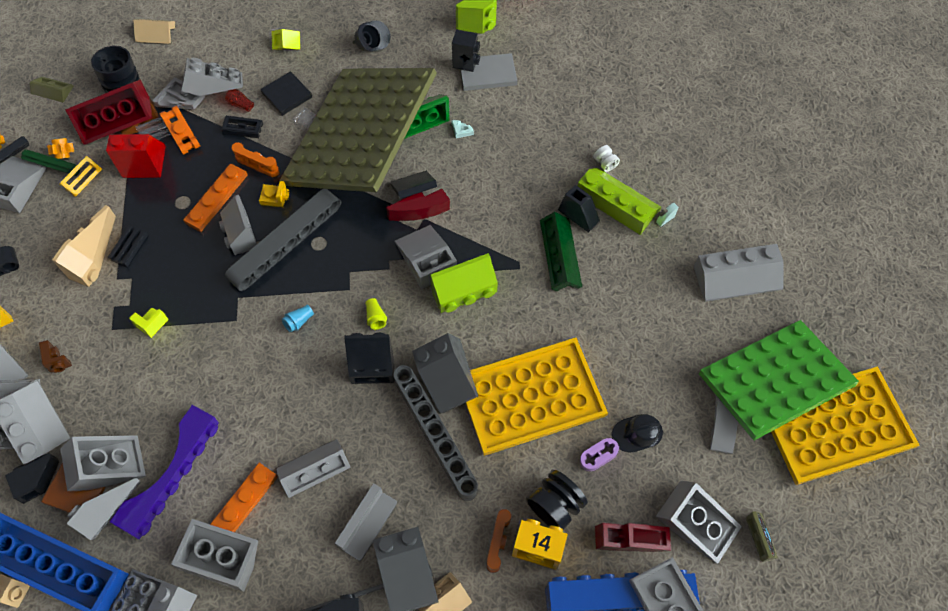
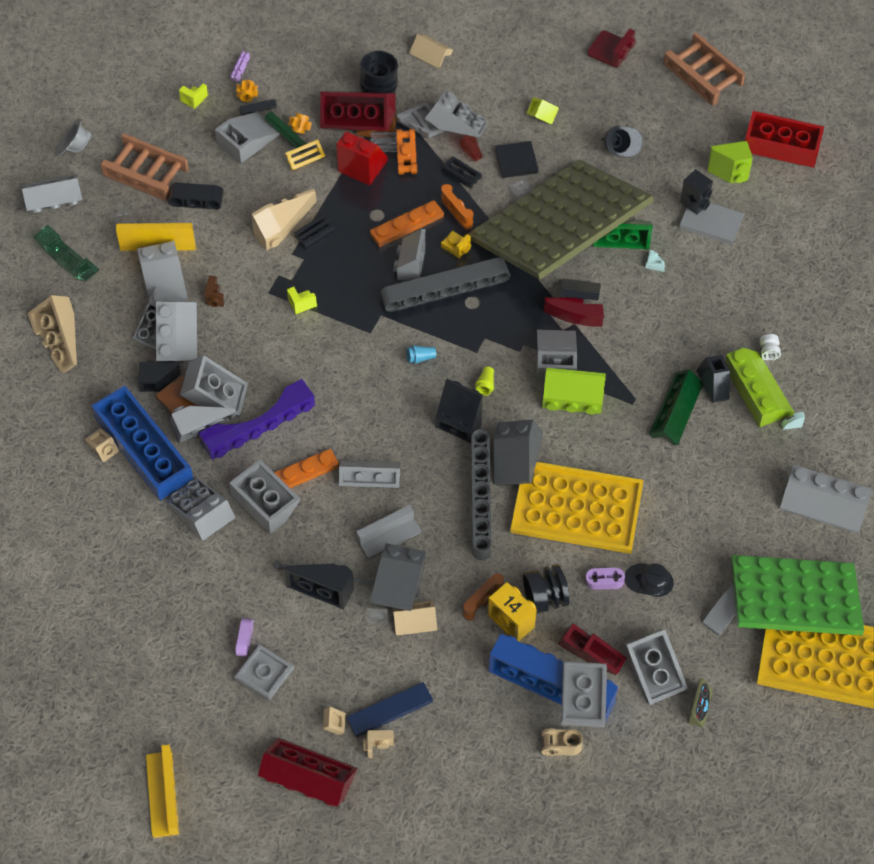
camera: 30 degrees right, 5 degrees down
olive slope [29,76,74,103] -> none

